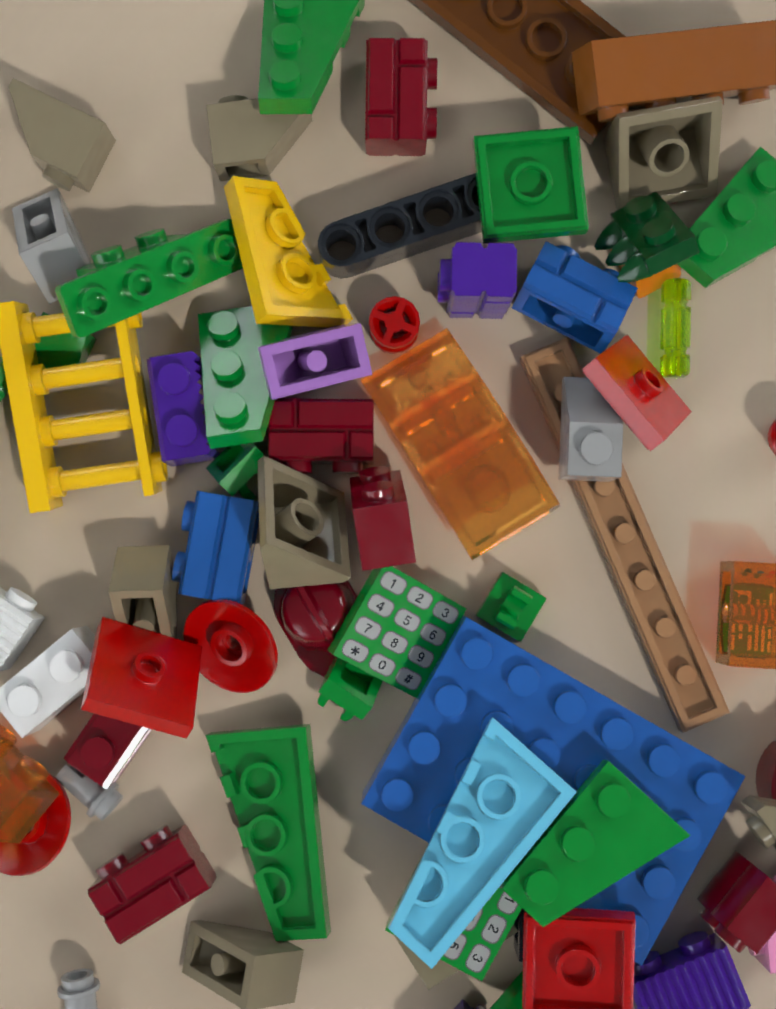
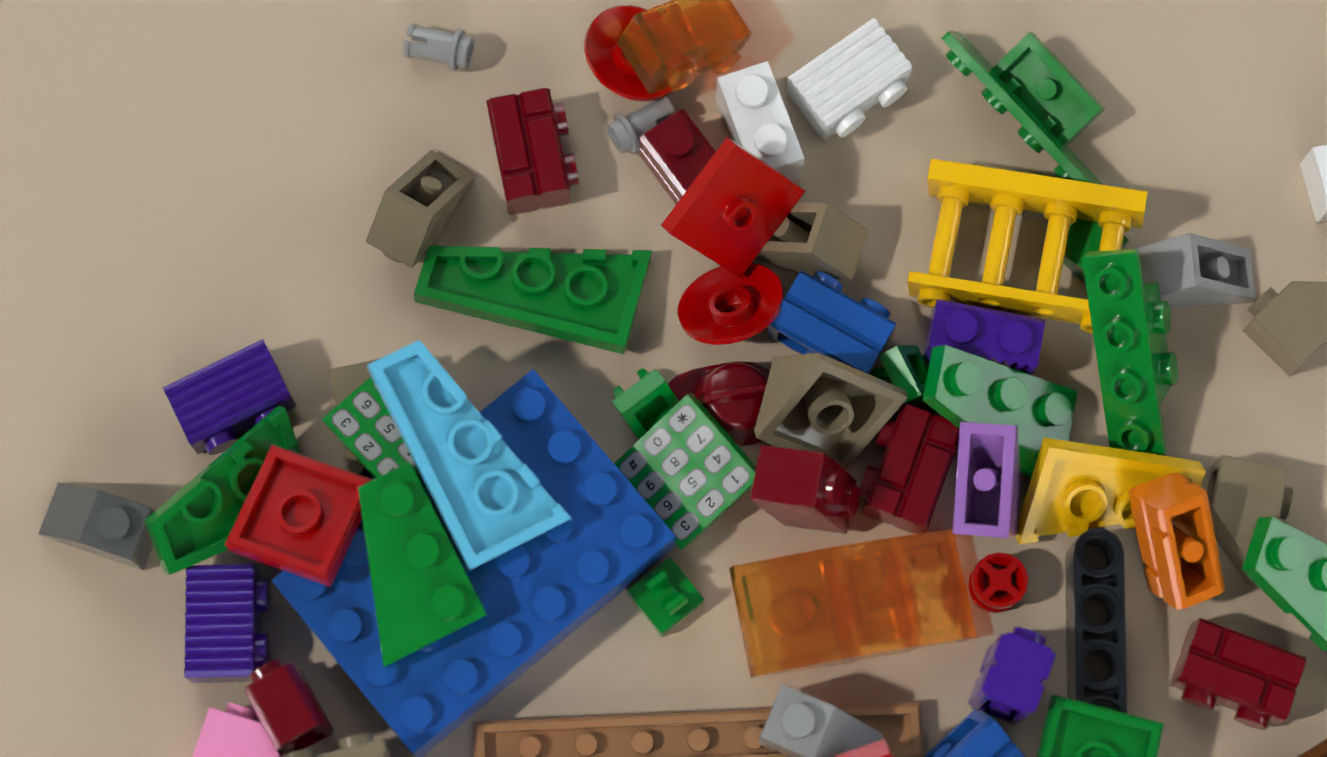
camera: 110 degrees right, 10 degrees down
none -> orange brick [1128,472,1225,610]

